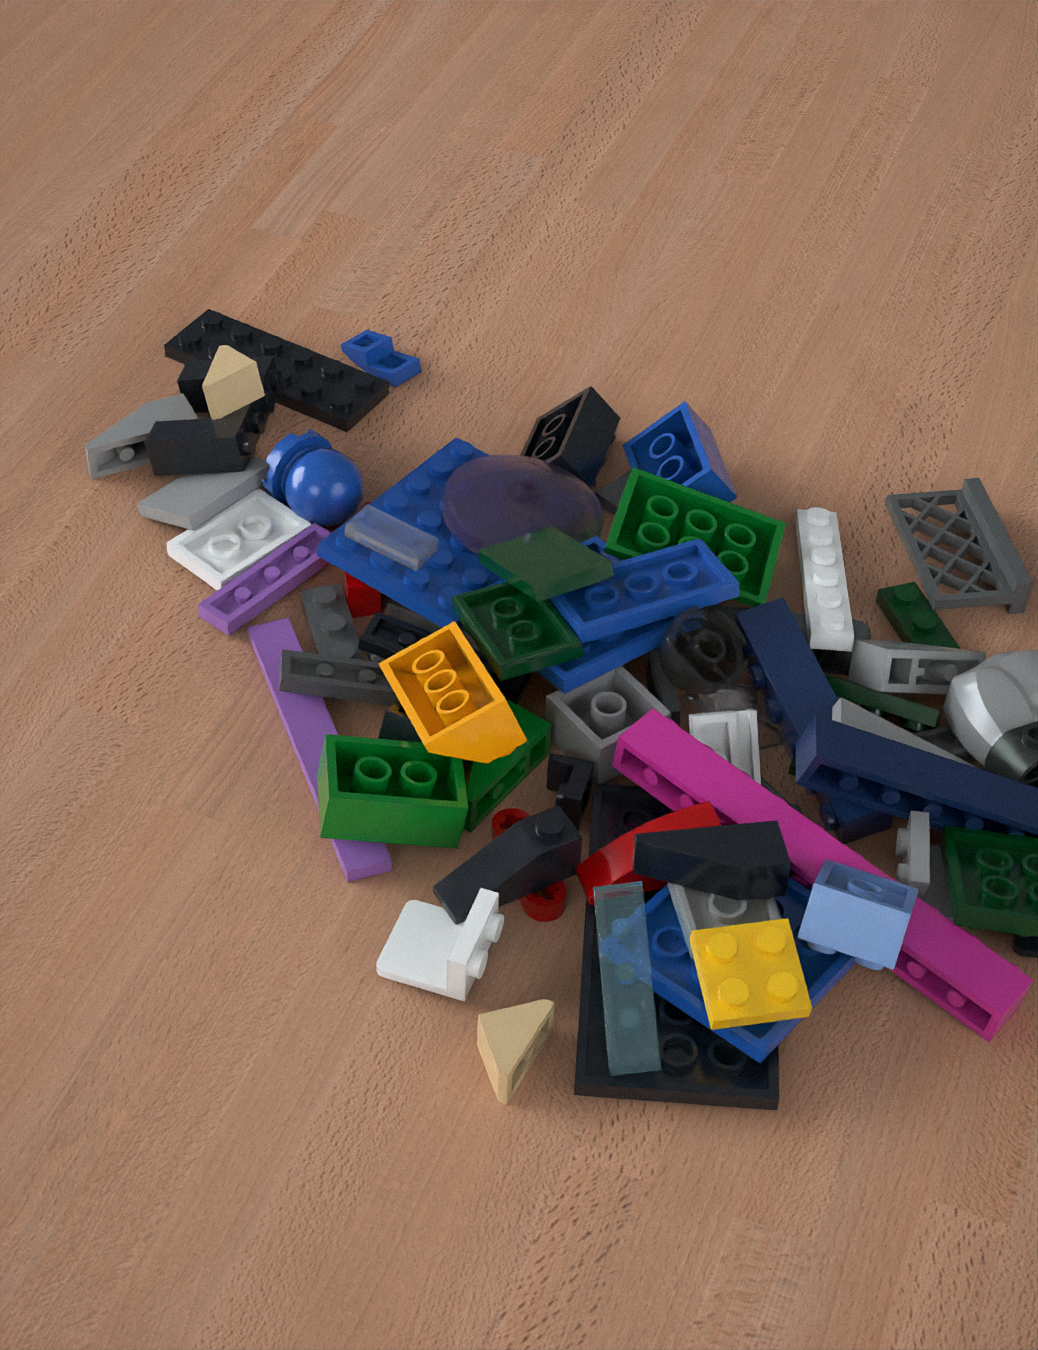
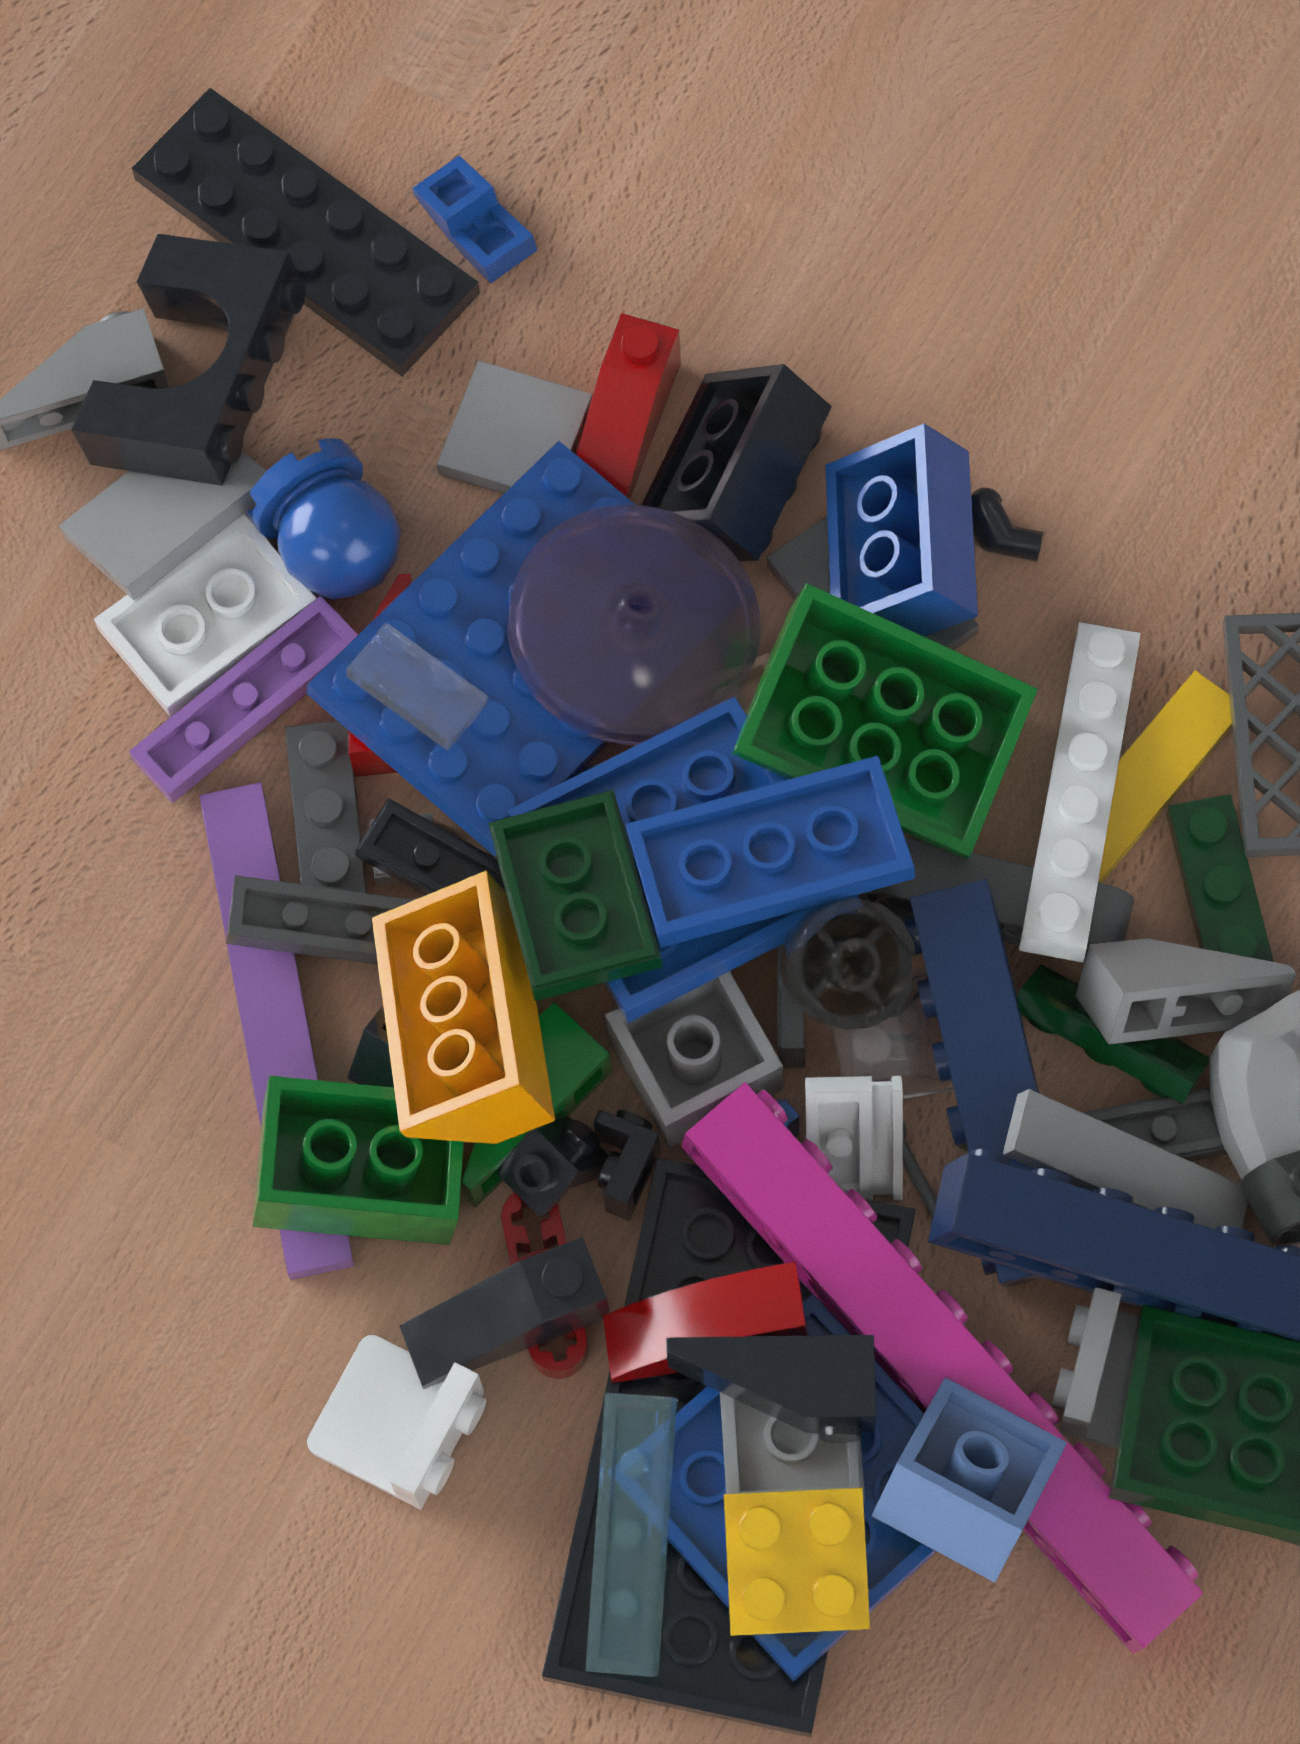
camera: 15 degrees right, 25 degrees up
tan slope [202,345,265,420] -> none
tan slope [477,999,555,1105] -> none
dark green tile [478,526,614,602] -> none
none -> light grey tile [437,360,593,493]
none -> black bracket [498,1115,609,1216]
none -> red slope [576,313,681,500]
none -> black arm [971,488,1044,562]
none -> yellow tile [1098,670,1232,883]

